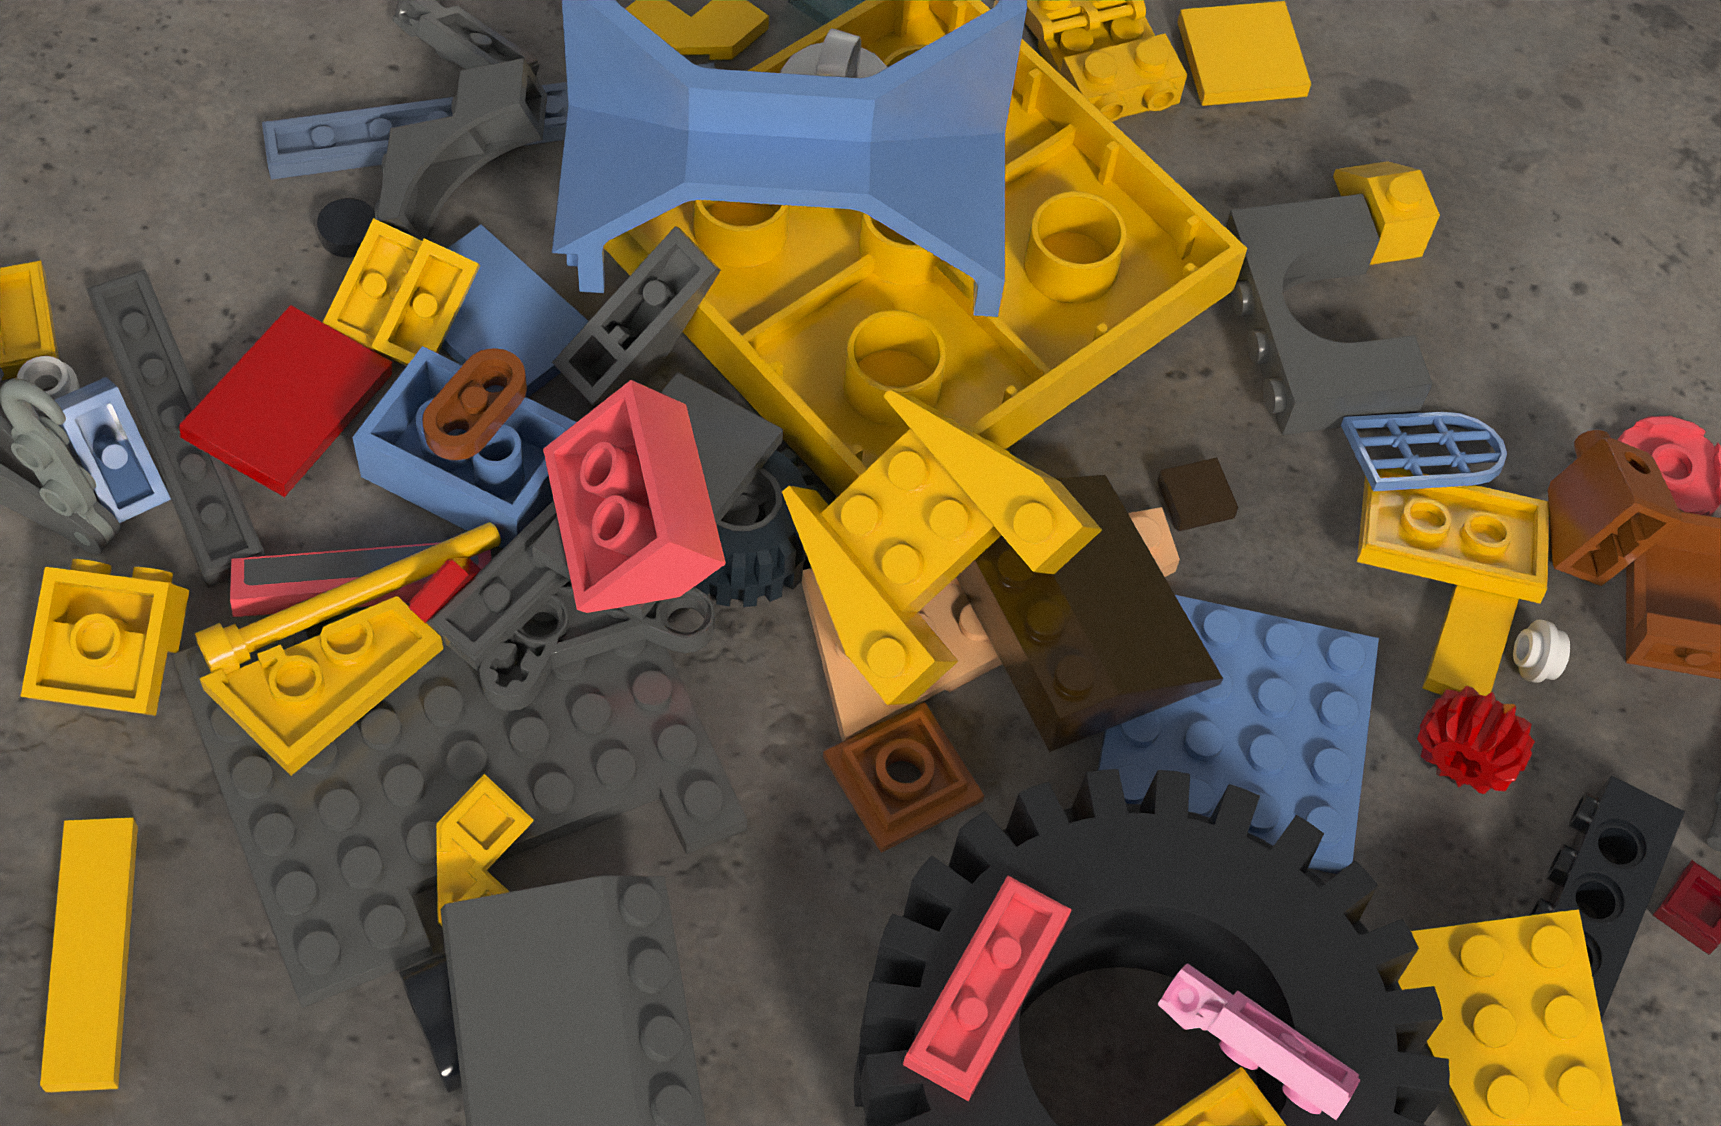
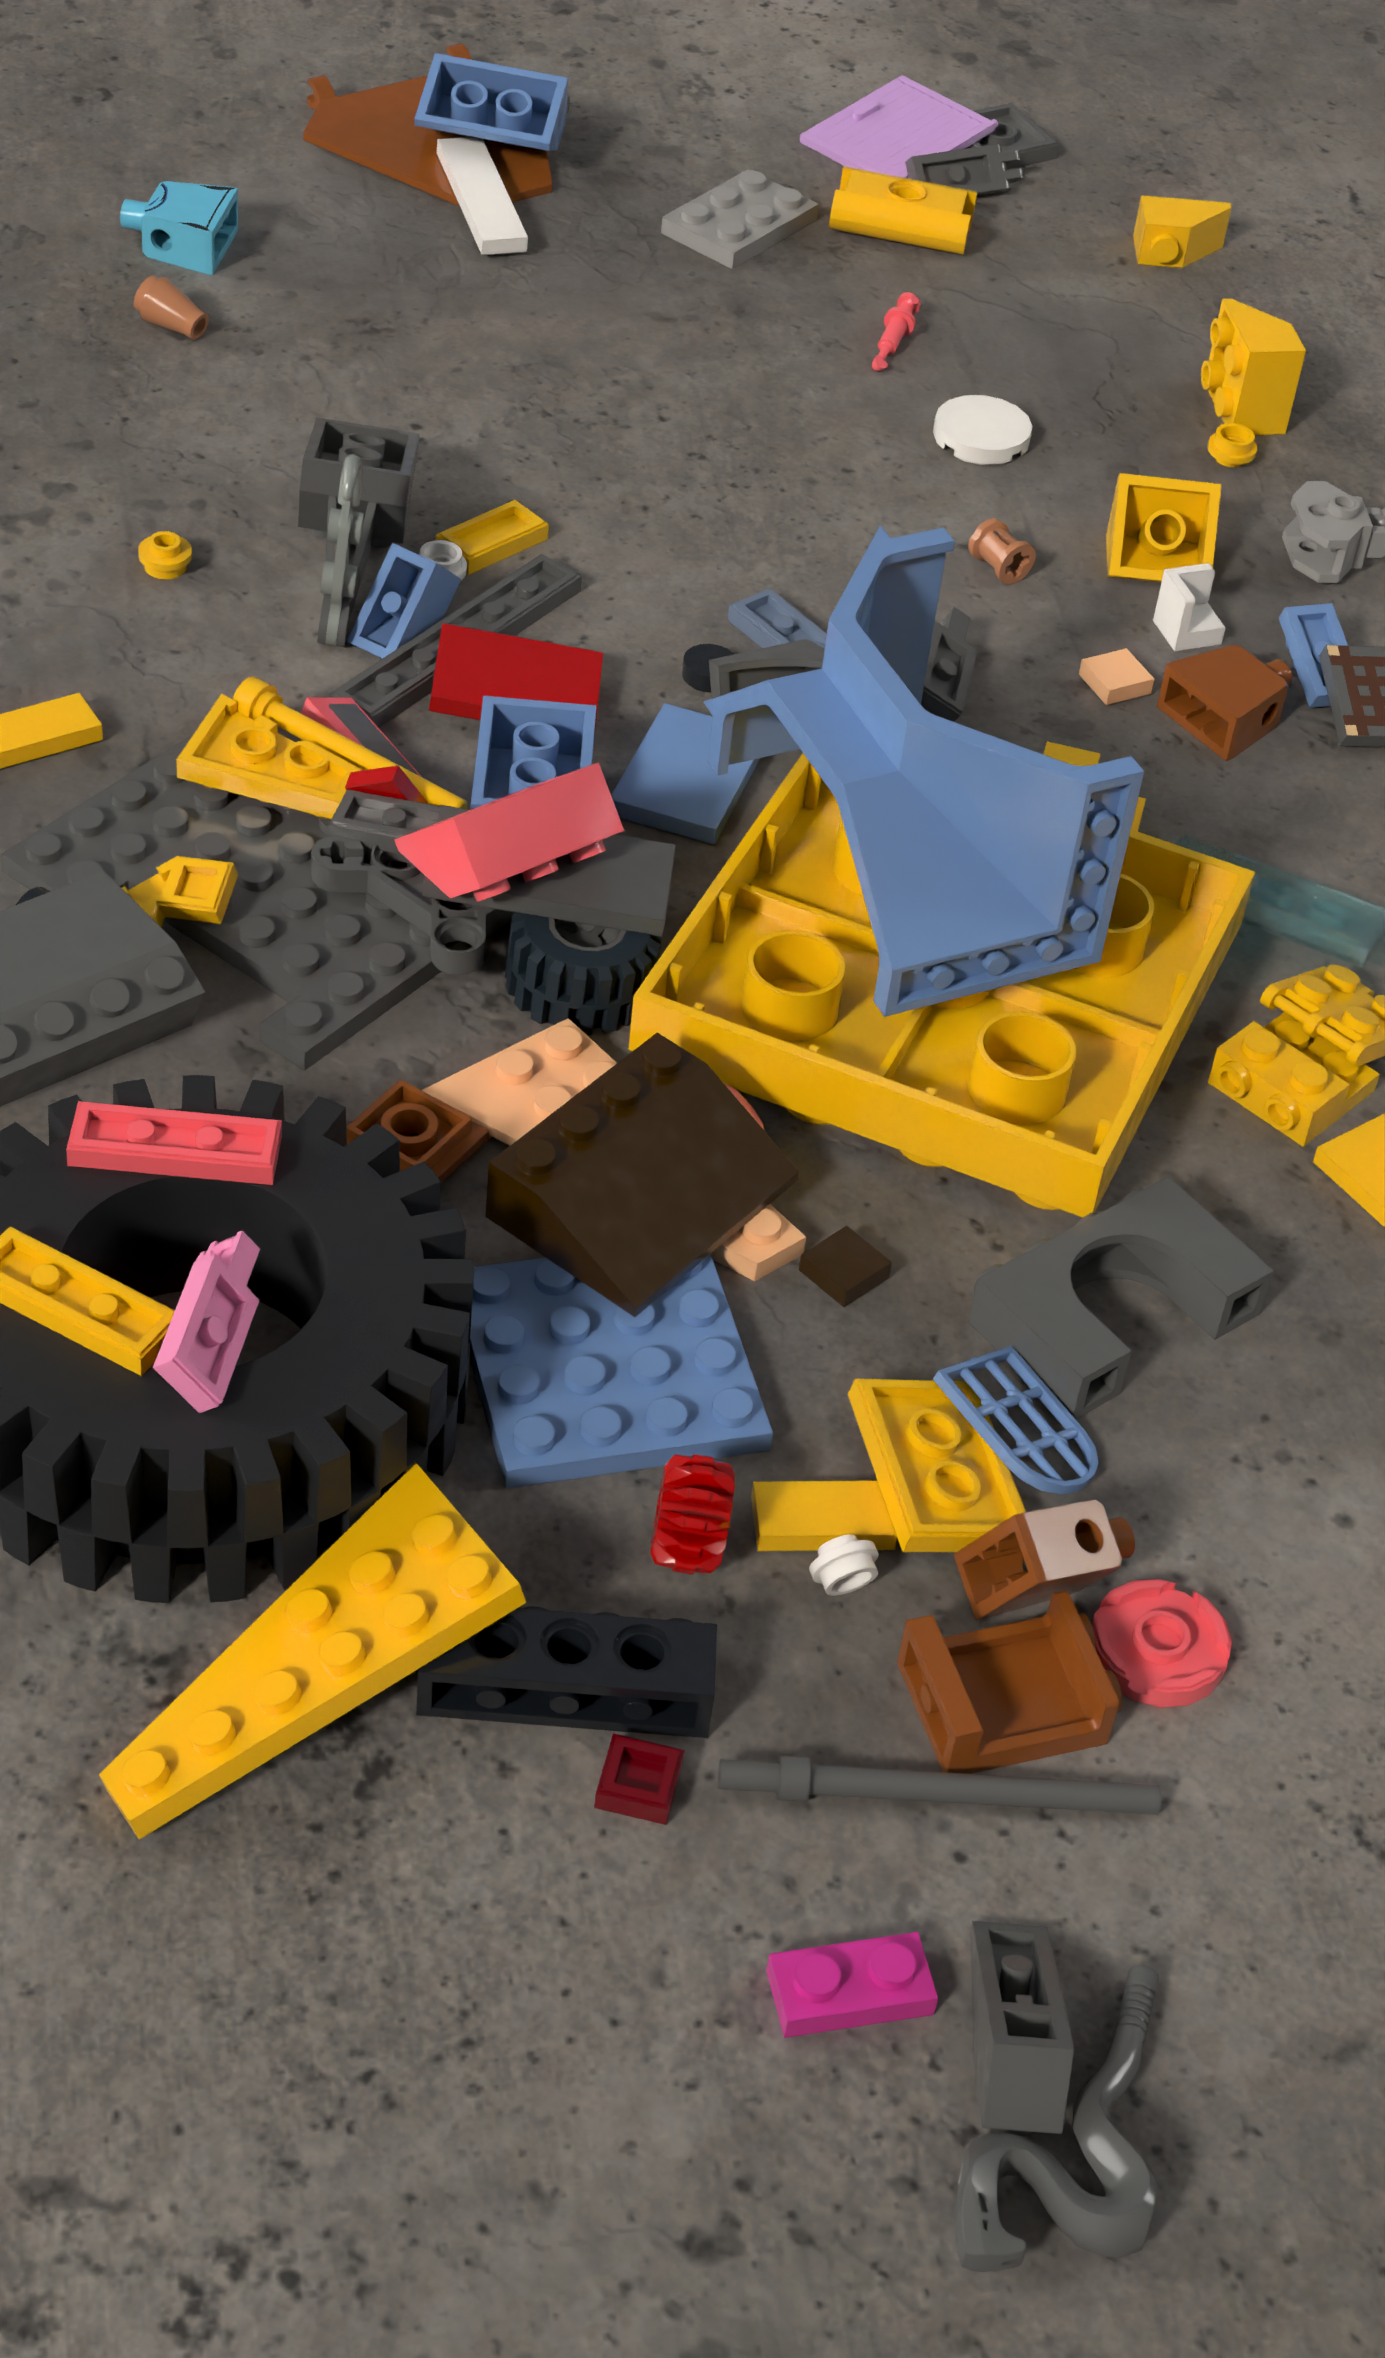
camera: 65 degrees right, 15 degrees down
yellow plate [21,559,189,716] -> none
yellow slope [322,218,480,366] -> none
dark orange plate [423,348,527,460] -> none
dark grey slope [552,226,721,406] -> none
yellow wedge [782,389,1102,705] -> none
yellow slope [1333,161,1440,265] -> none

